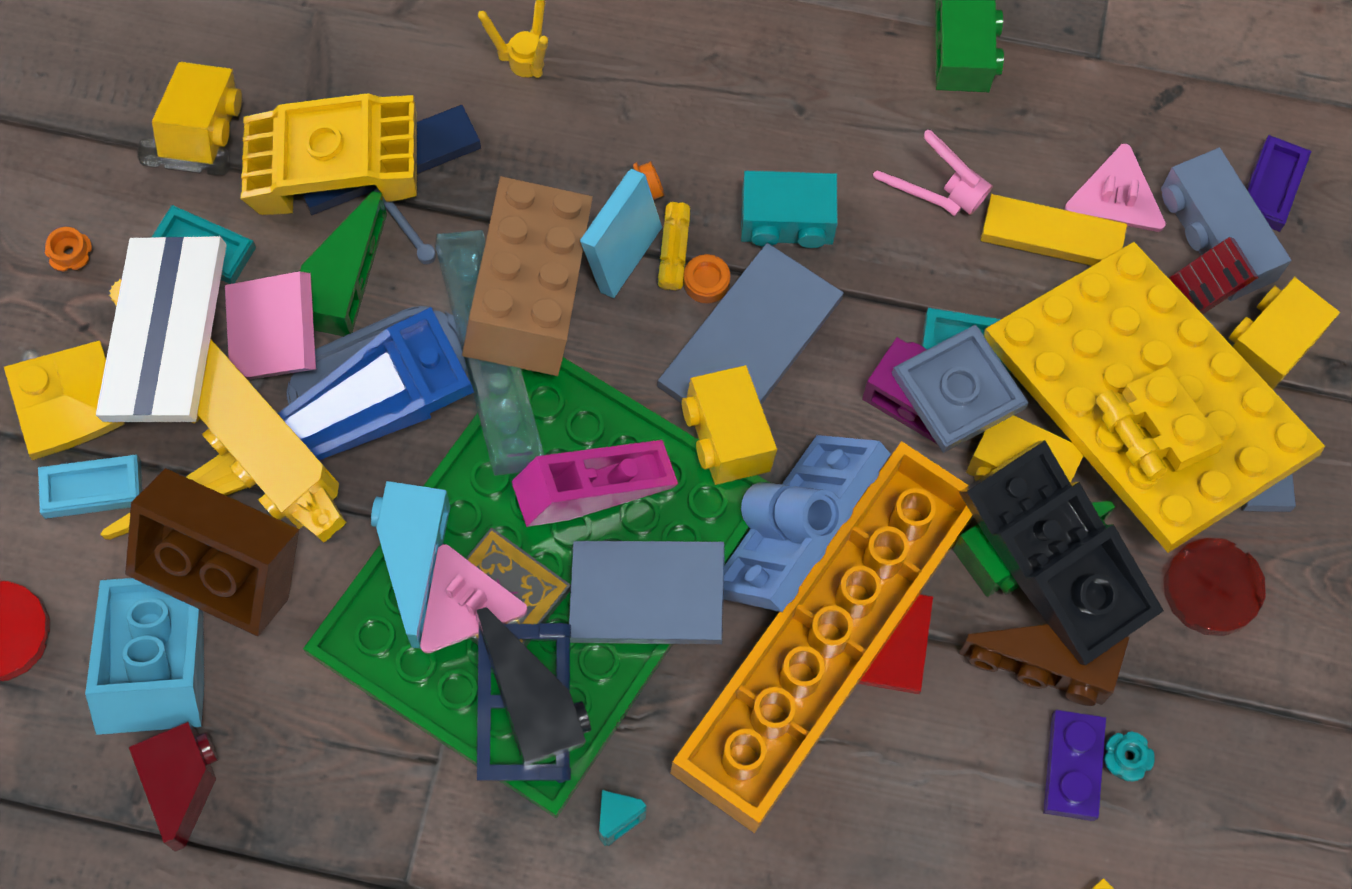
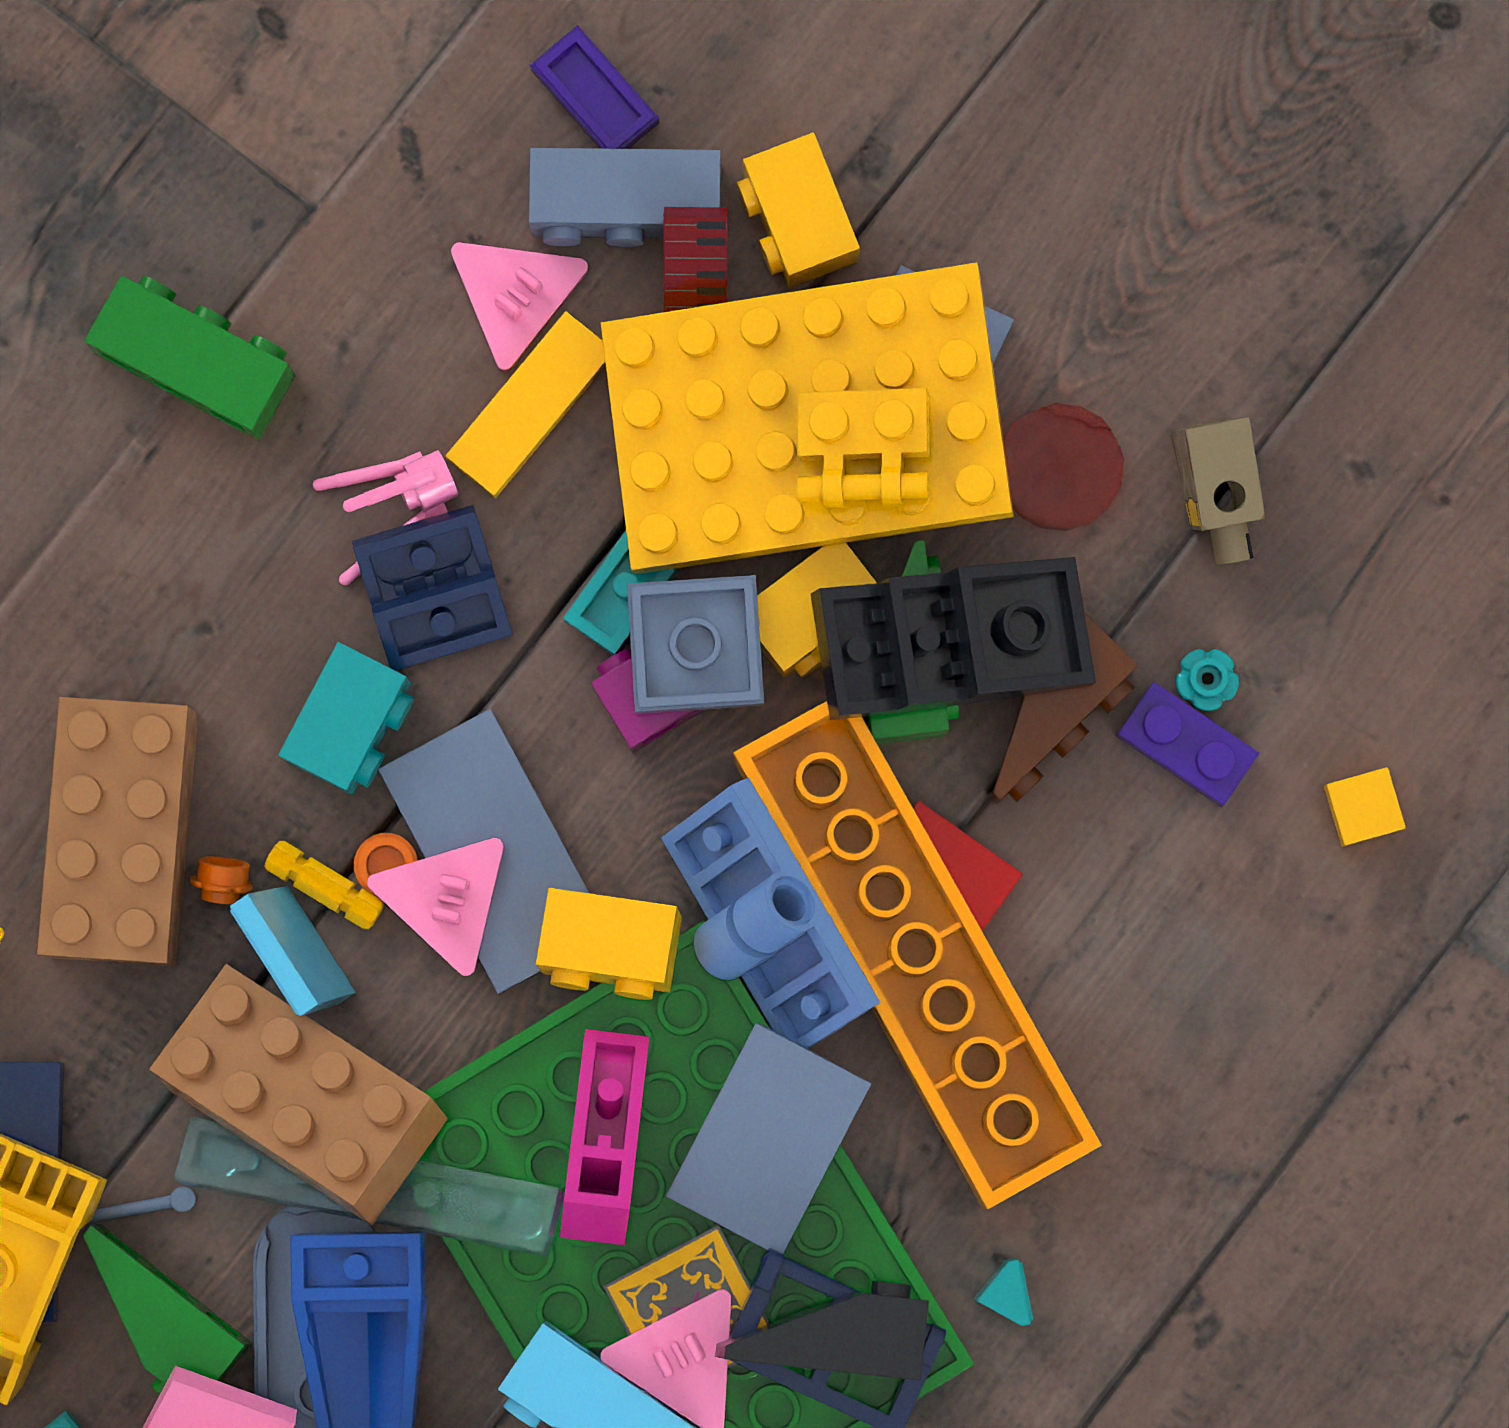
camera: 60 degrees left, 15 degrees up
none -> medium nougat brick [37,697,198,967]
none -> dark blue slope [352,505,513,670]
none -> bright pink piece [367,838,504,976]
none -> dark tan torso [1170,417,1265,565]

